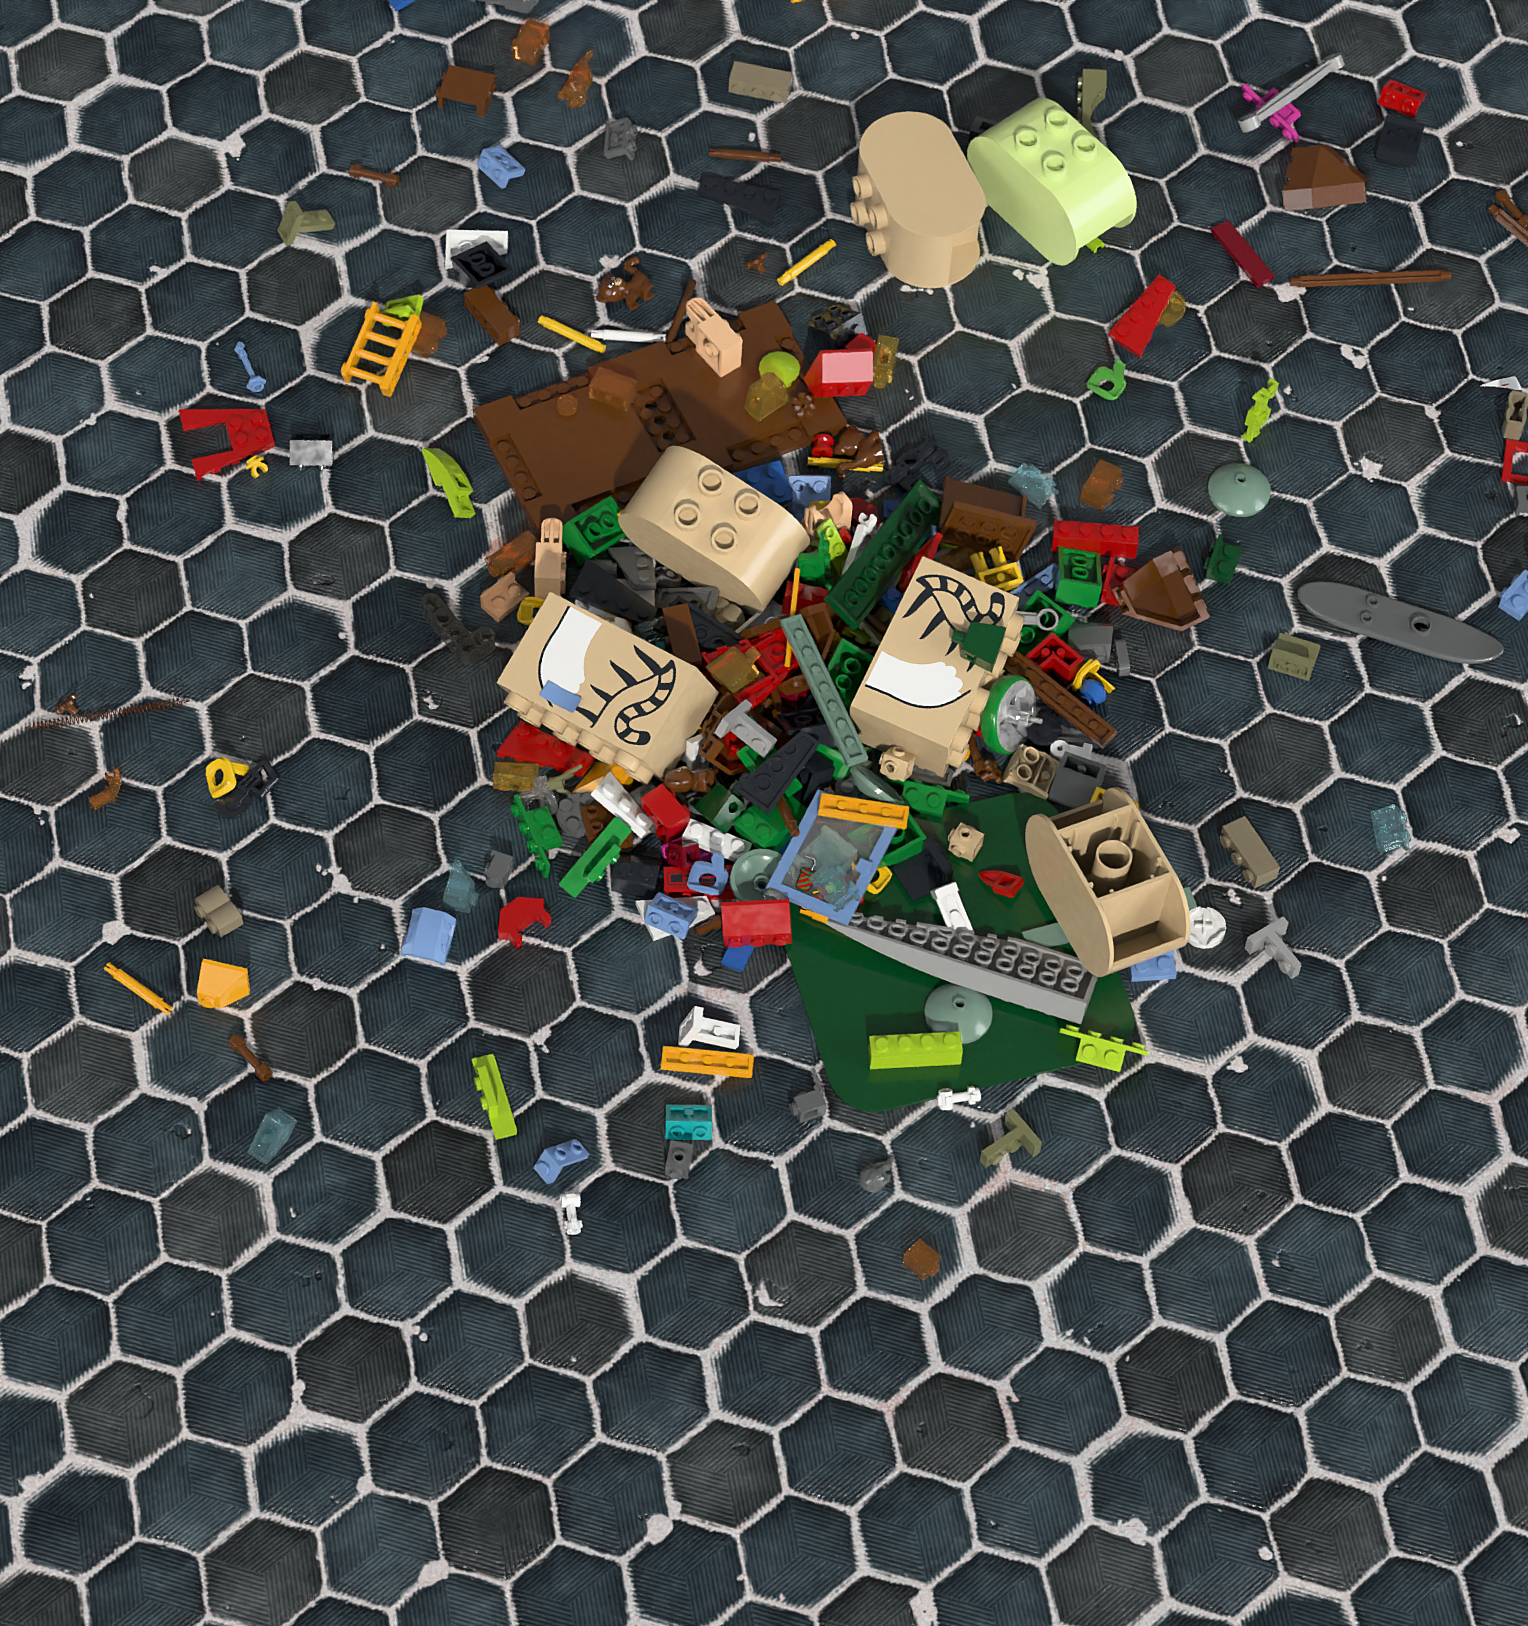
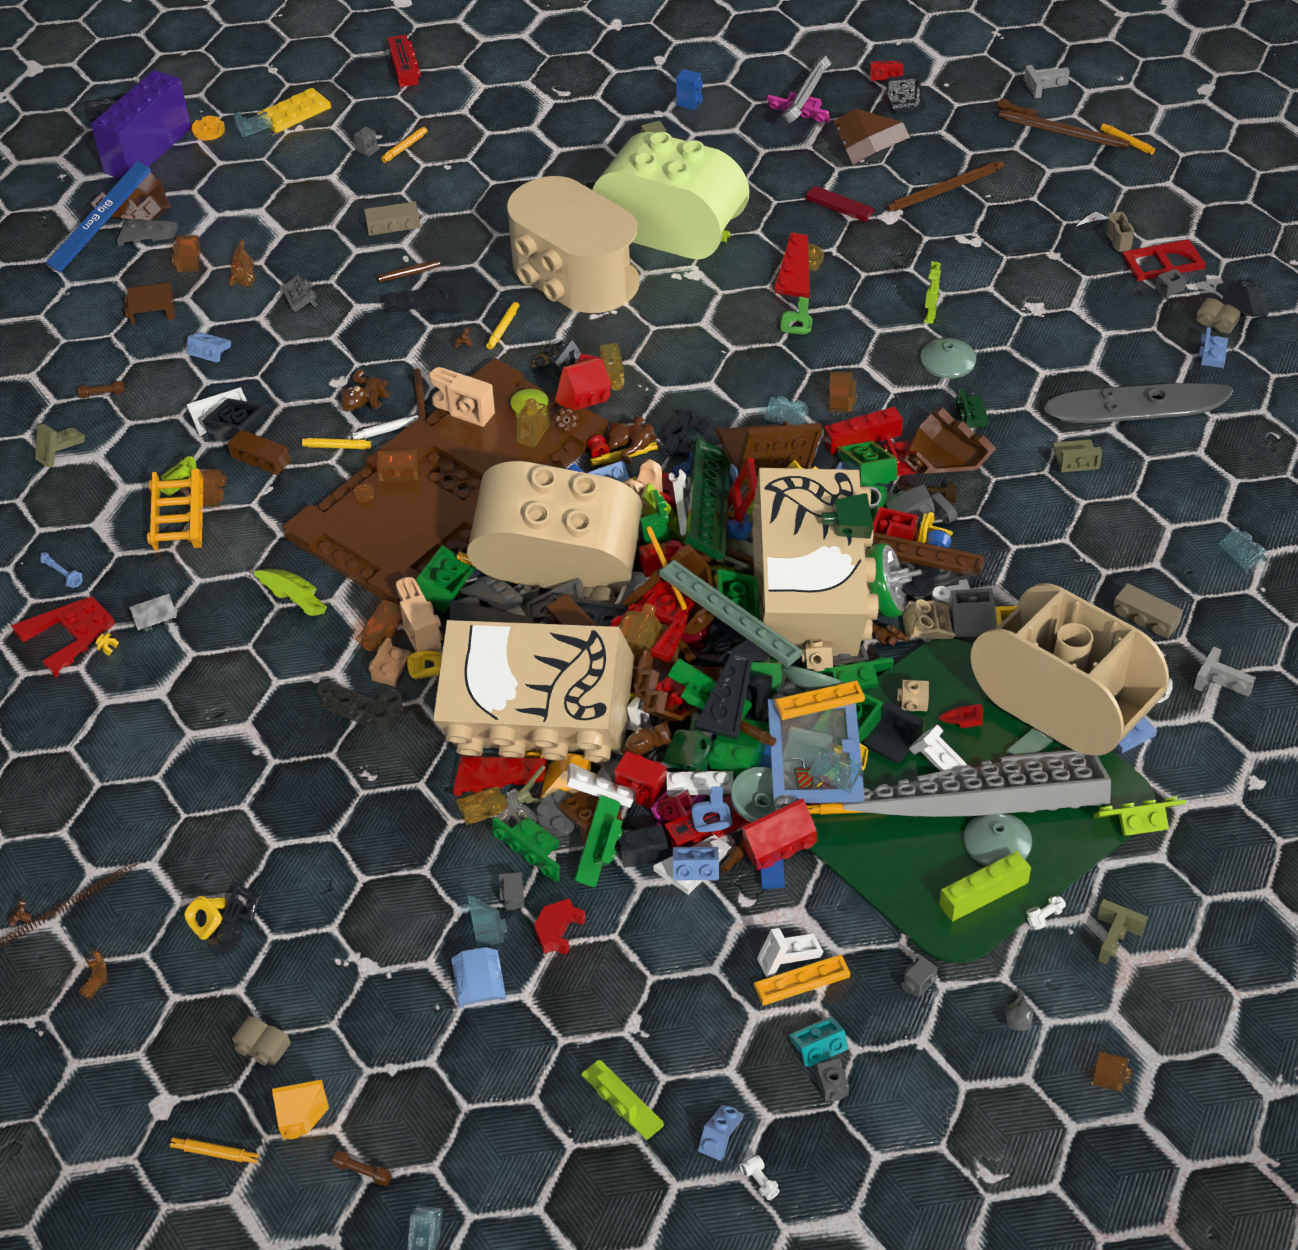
camera: 20 degrees left, 10 degrees down
medium blue sticker [540,681,582,713] -> none
light grey bracket [714,699,777,758] -> none
none -> blue brick [676,69,703,110]
none -> dark brown piece [897,481,957,503]

